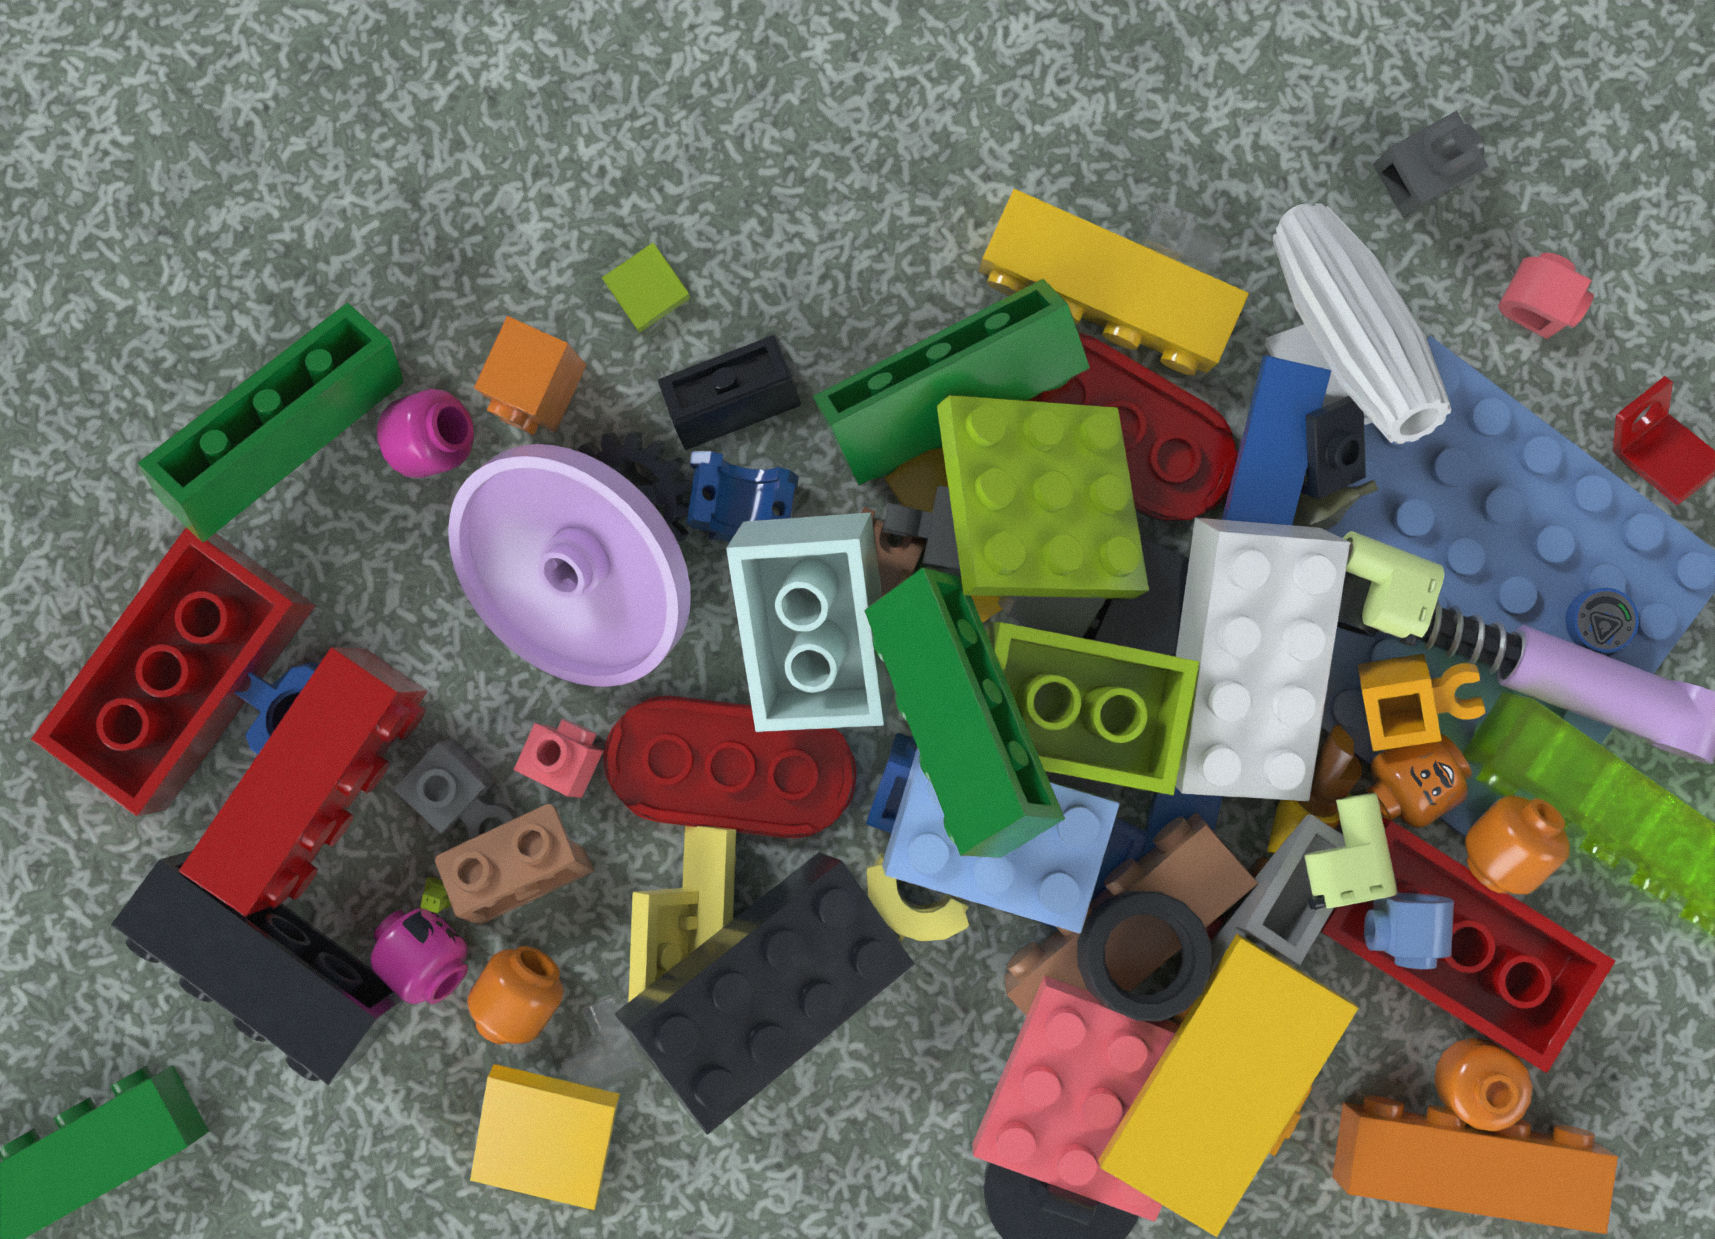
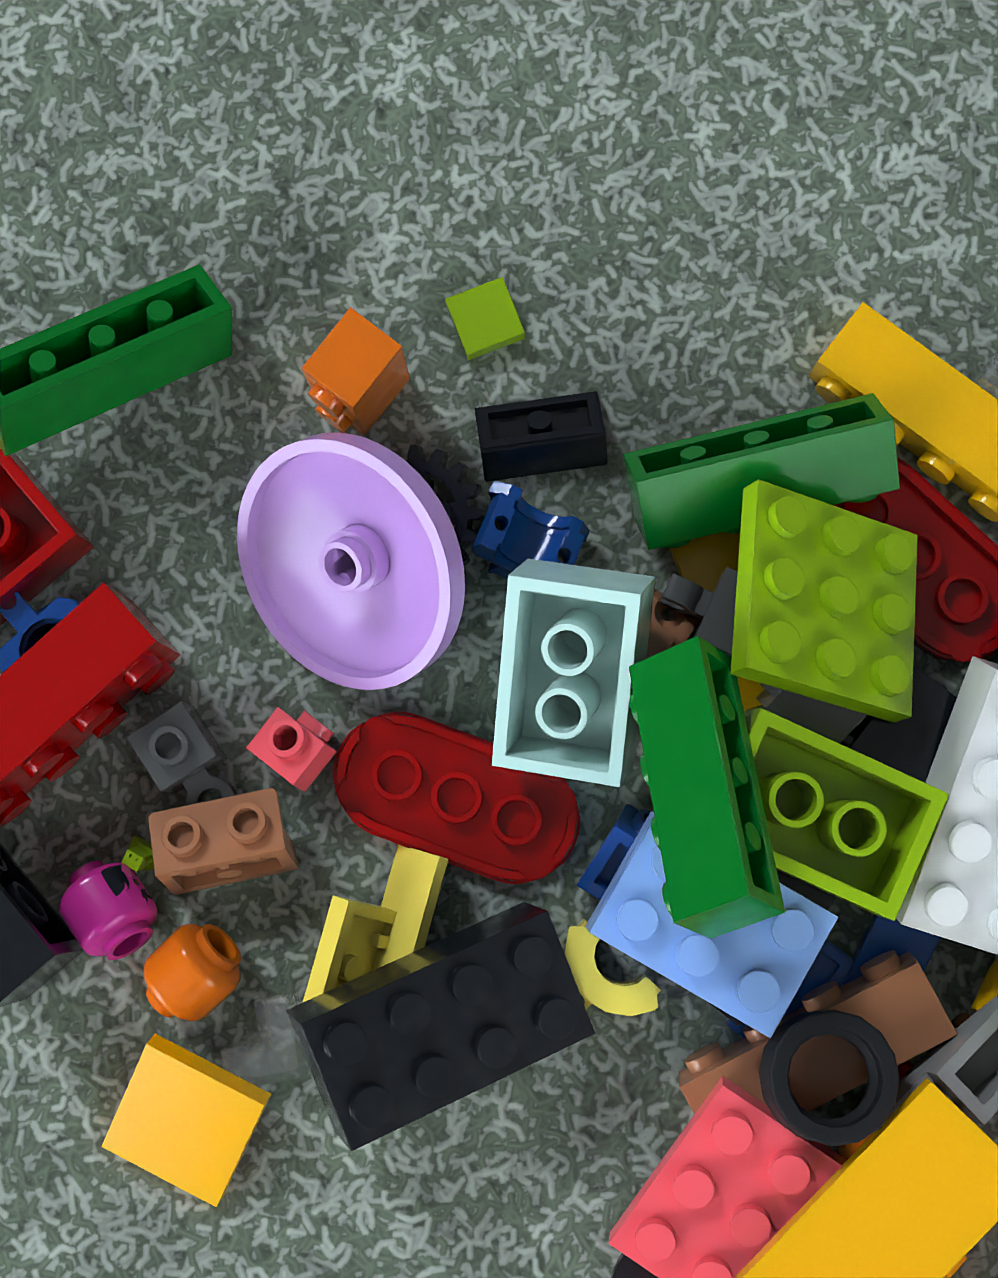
camera: 25 degrees right, 5 degrees down
dark pink head [377,389,474,478] -> none

